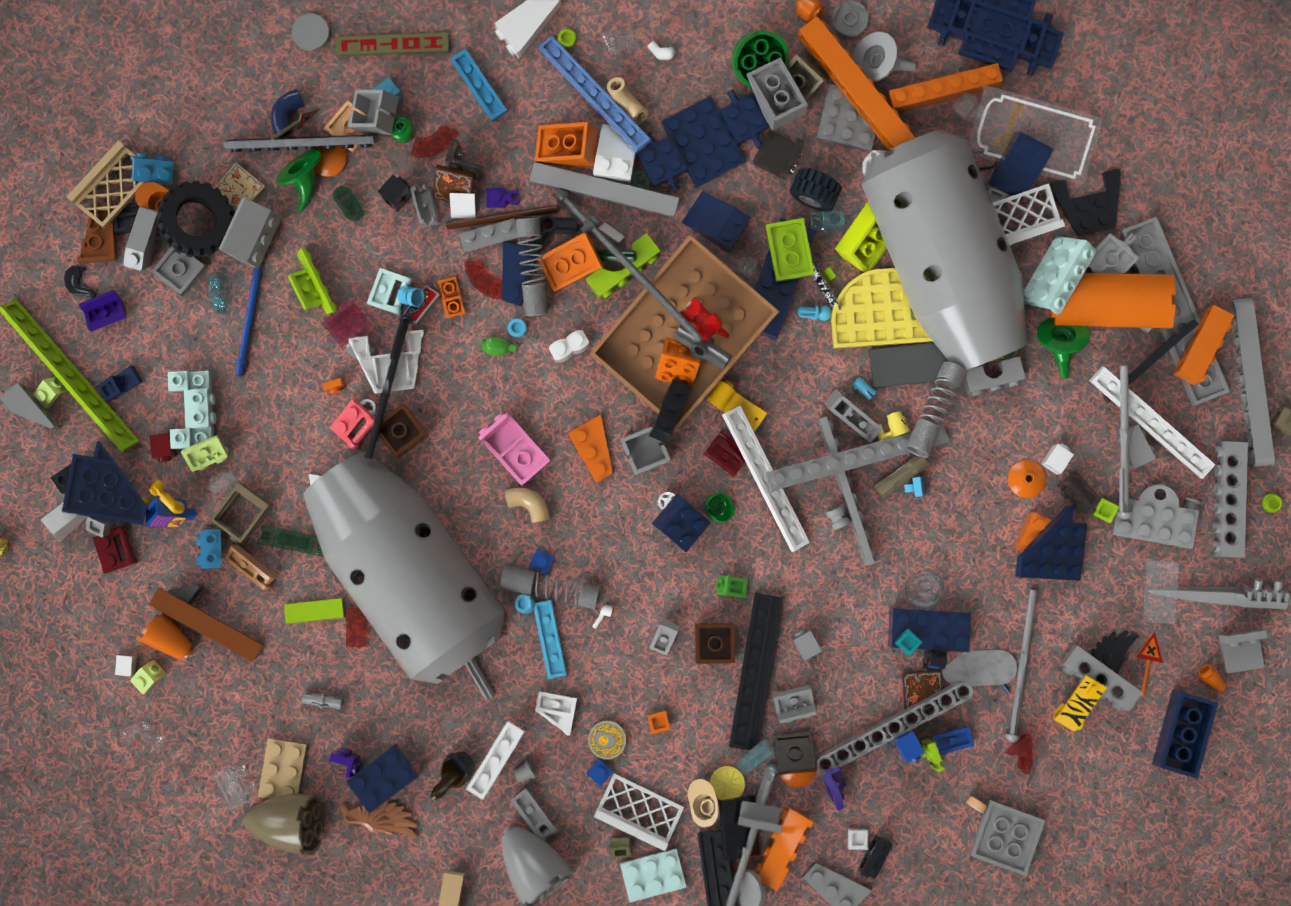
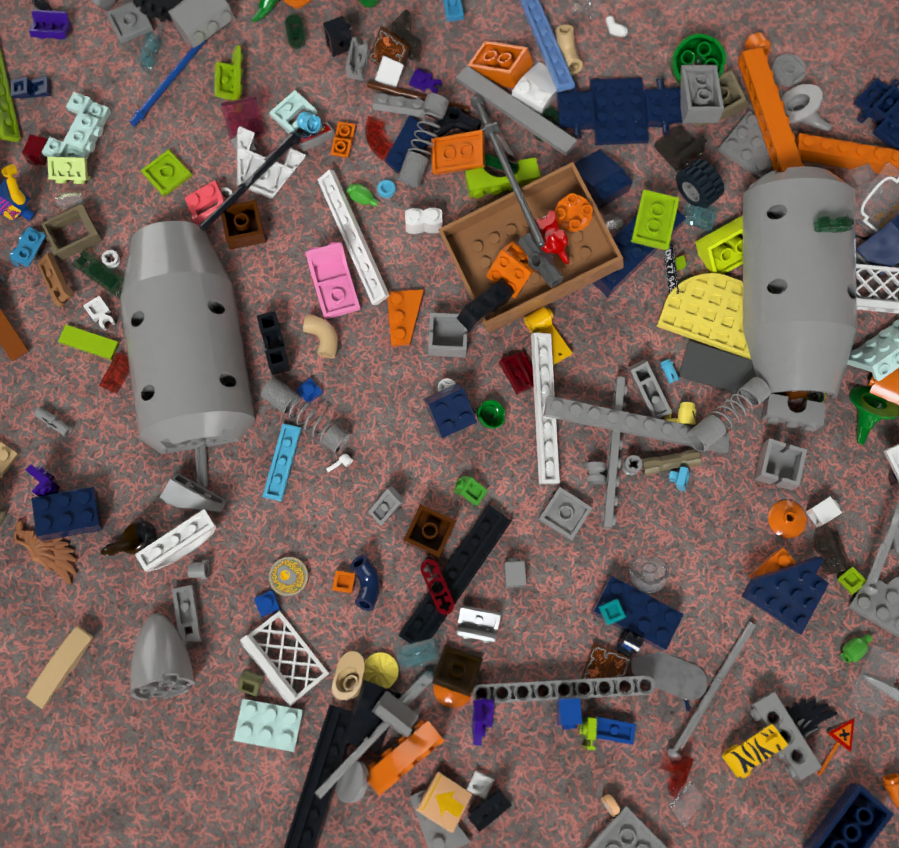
camera: 25 degrees right, 10 degrees down
orange plate [322,378,346,395] -> none
clear red tile [410,125,459,158] -> none
medium azure tile [515,594,535,614] -> none
white wing [535,691,577,736] -> none
medium azure axle [798,305,832,321] -> none
none -> white plate [83,296,115,331]
none -> white bush [101,250,120,268]
none -> lime tile [140,149,192,197]
none -> light grey slope [159,472,227,512]
none -> black arch [257,311,291,375]
none -> white plate [318,169,390,305]
none -> dark blue cylinder [350,555,380,611]
none -> light nougat tile [416,772,472,833]
none -> dark red beam [420,559,454,615]
none -> light grey plate [538,487,592,541]
none -> orange dish [555,193,593,232]
none -> light grey bush [622,455,642,476]
none -> light grey piece [754,438,807,490]
none -> clear green plate [814,216,853,233]
none -> bright green plant [840,634,873,663]

